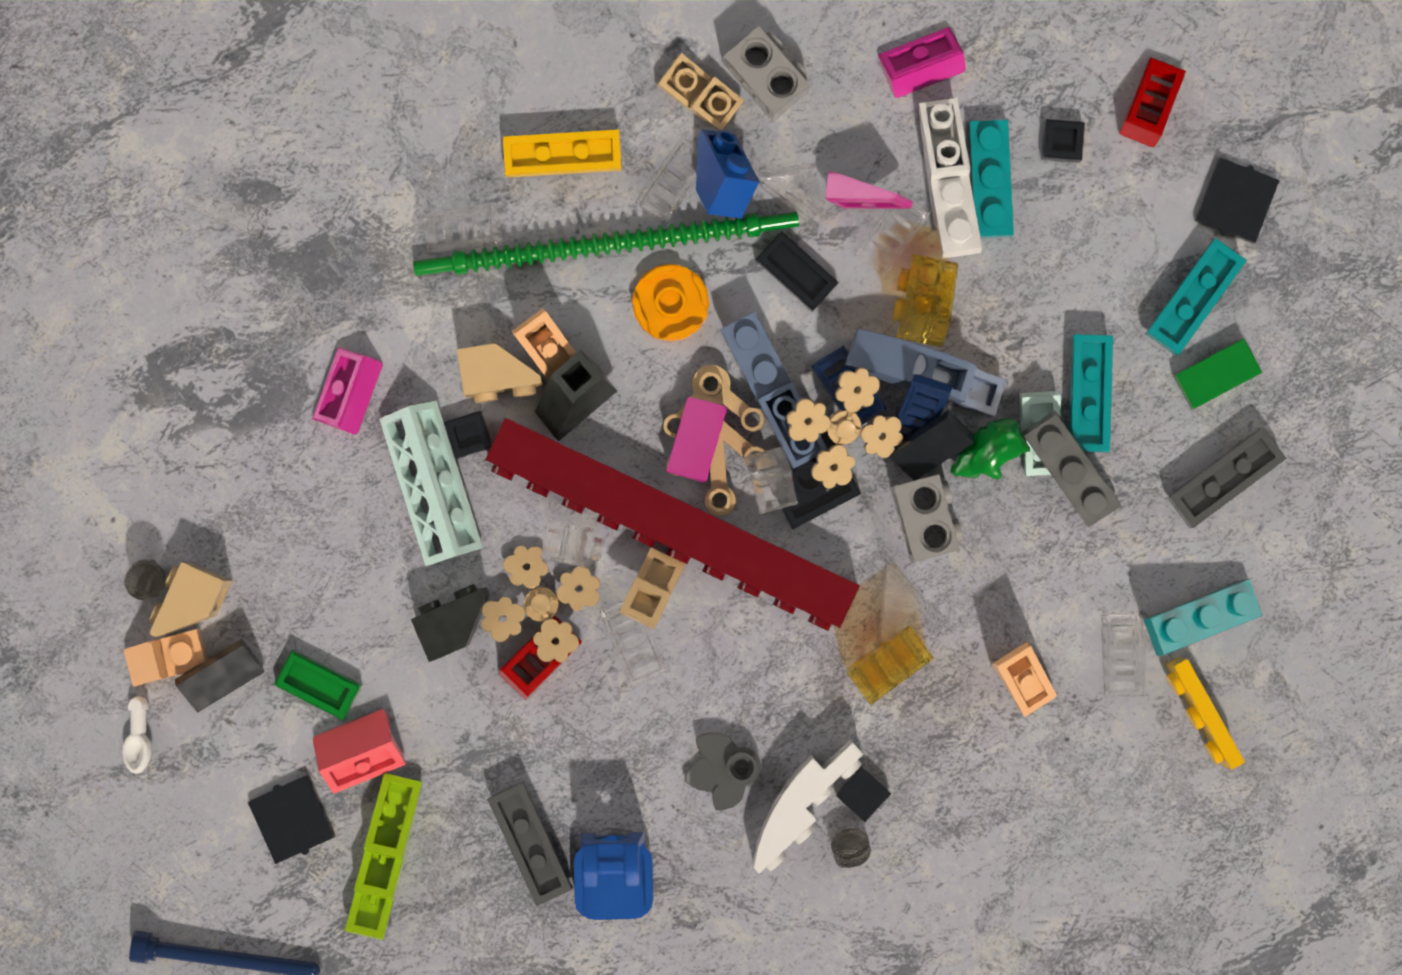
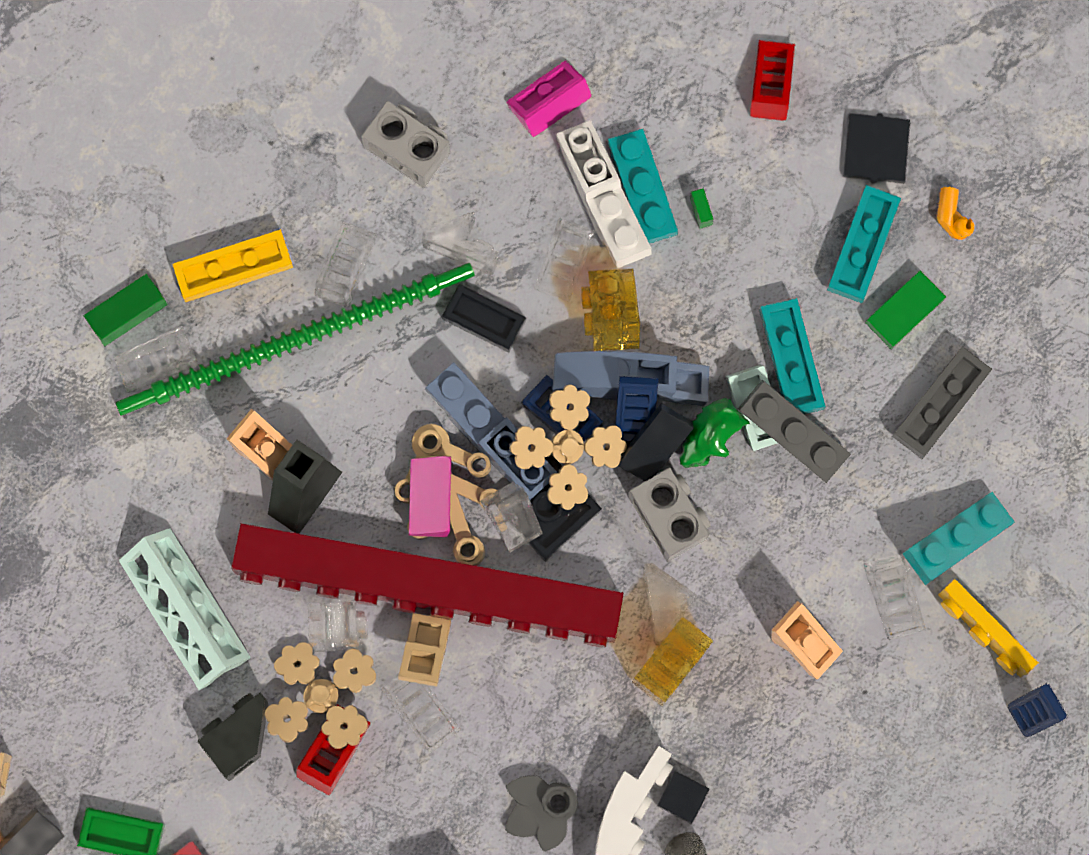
camera: 20 degrees left, 10 degrees down
dark pink slope [312,347,383,435] -> none
black tile [444,410,492,460] -> none
tan slope [457,343,544,404] -> none
light orange tile [632,264,709,342] -> none
tan slope [656,53,744,130] -> none
blue slope [696,129,760,219] -> none
dark pink slope [825,171,913,209] -> none
black tile [1041,119,1085,163] -> none
none -> green slope [83,274,168,347]
none -> green piece [690,188,714,229]
none -> light orange arm [937,187,974,240]
none -> dark blue slope [1007,683,1067,737]

